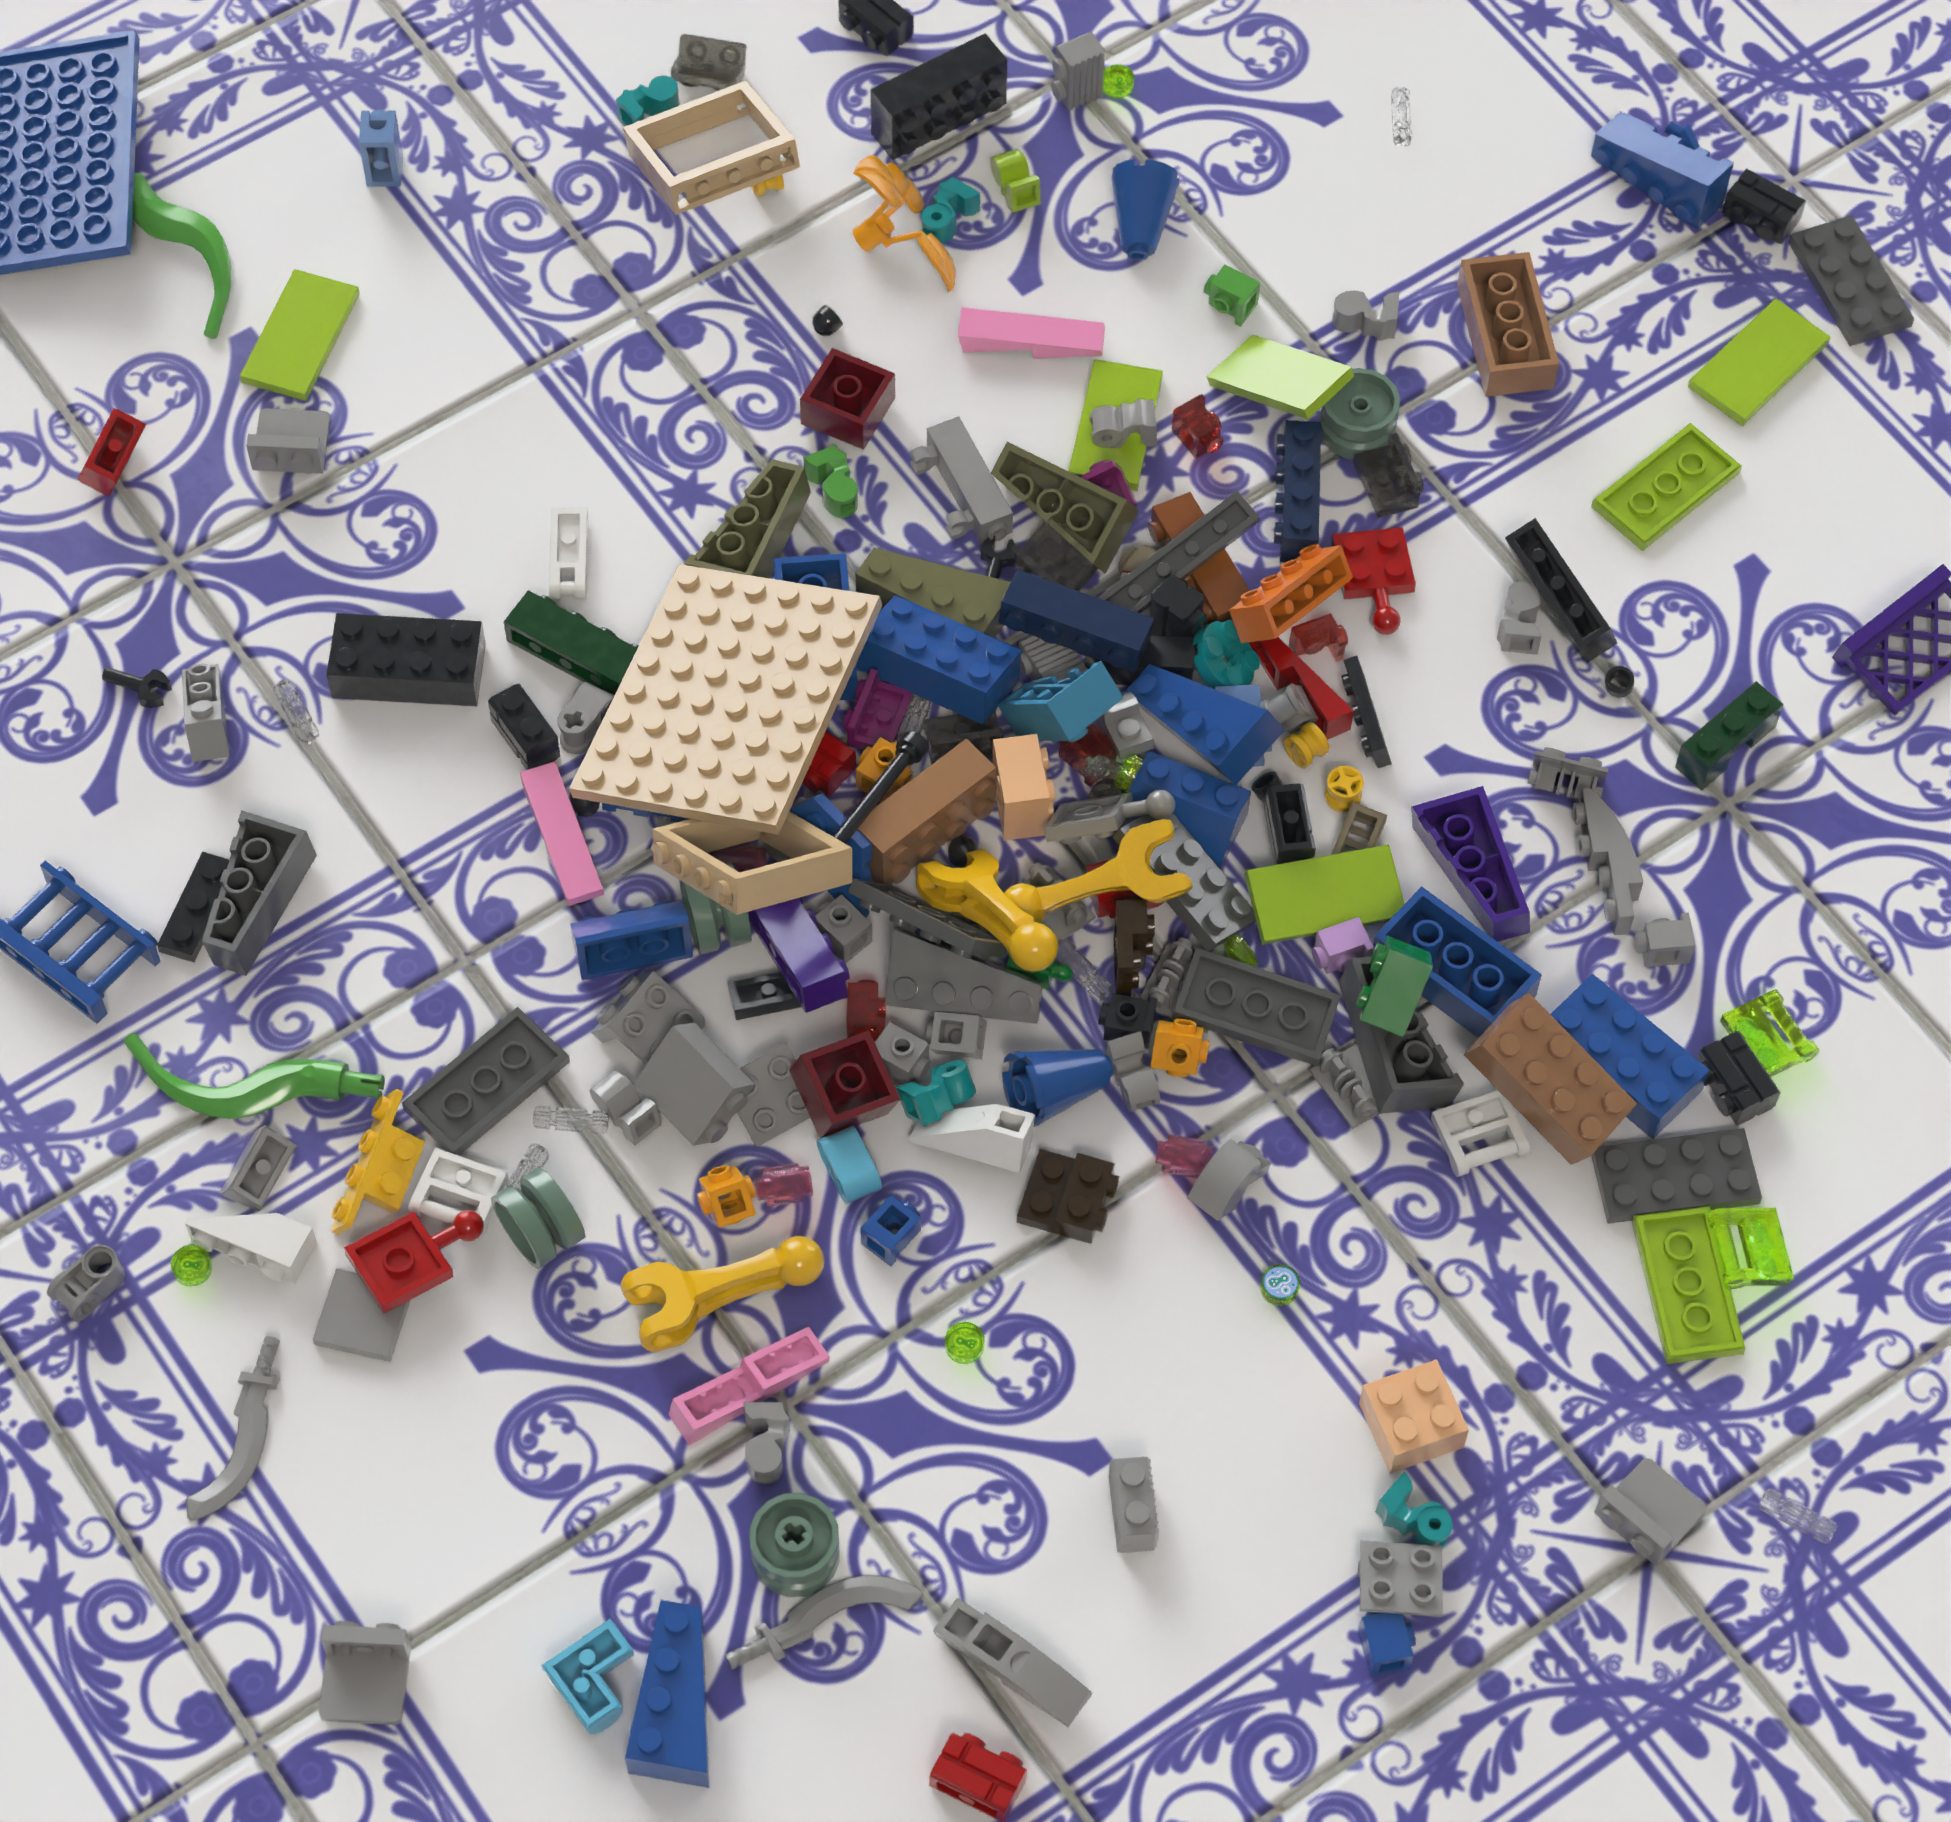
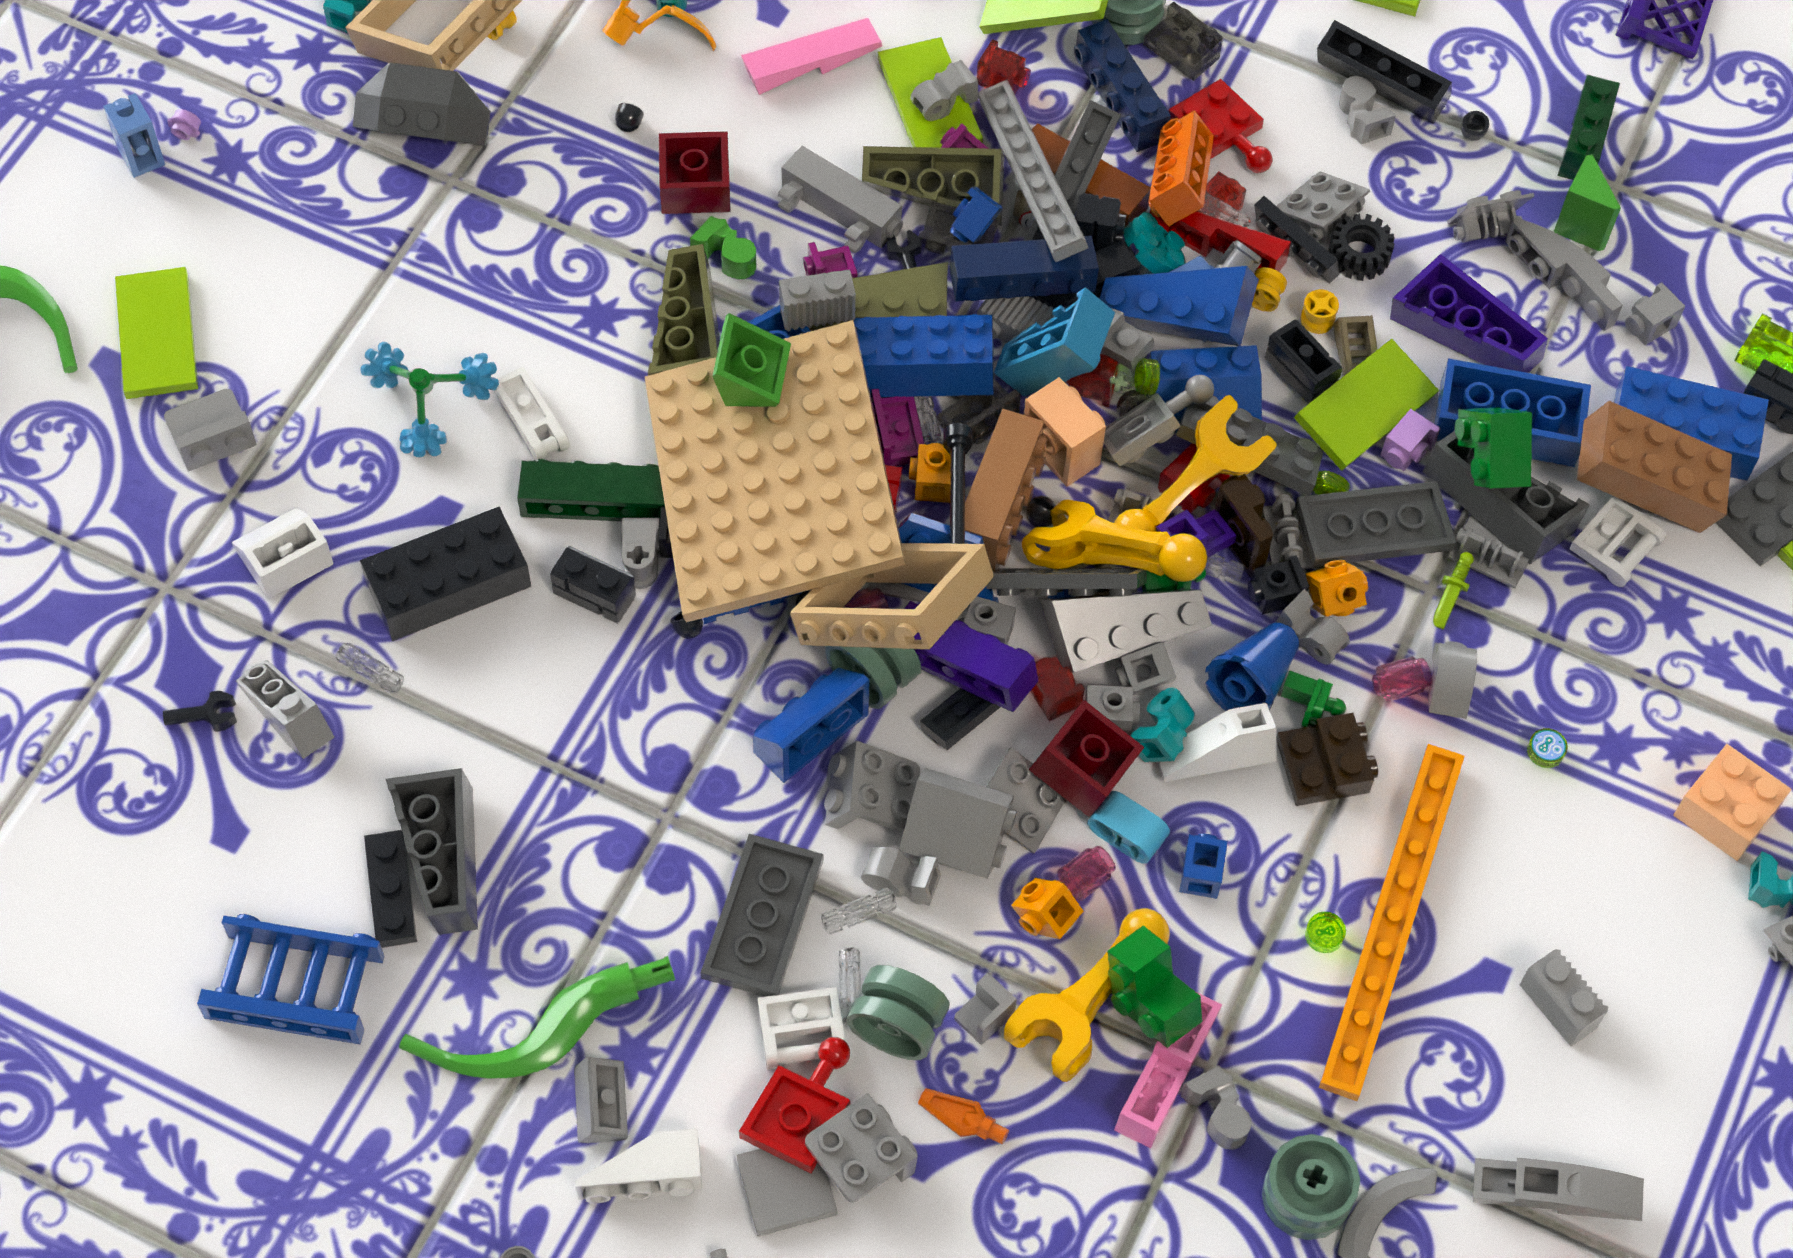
camera: 30 degrees left, 0 degrees up
red brick [77,408,146,496] -> none
clear neon green tile [171,1245,212,1286] -> none
yellow bracket [331,1089,425,1235] -> none
bright pink slope [520,761,604,906] -> none
black hinge [1251,771,1283,803] -> none
none -> lavender plate [167,109,201,140]
none -> white slope [232,508,333,599]
none -> dark grey wedge [353,62,491,145]
none -> dark azure plant [360,342,499,457]
none -> bright green slope [712,313,791,407]
none -> light grey brick [779,270,856,331]
none -> magenta bracket [803,242,858,278]
none -> light grey bracket [805,1093,918,1203]
none -> orange piece [918,1088,1009,1144]
none -> blue brick [950,187,1003,243]
none -> light grey panel [954,973,1017,1045]
none -> light grey tile [978,80,1088,262]
none -> green brick [1107,925,1203,1048]
none -> dark purple slope [1156,509,1236,558]
none -> clear axle [1199,192,1251,228]
none -> light grey hinge [1277,171,1370,242]
none -> green piece [1281,671,1346,728]
none -> light orange plate [1319,744,1465,1101]
none -> black tyre [1329,214,1395,281]
none -> lime piece [1433,552,1474,630]
none -> bright green slope [1554,154,1621,251]

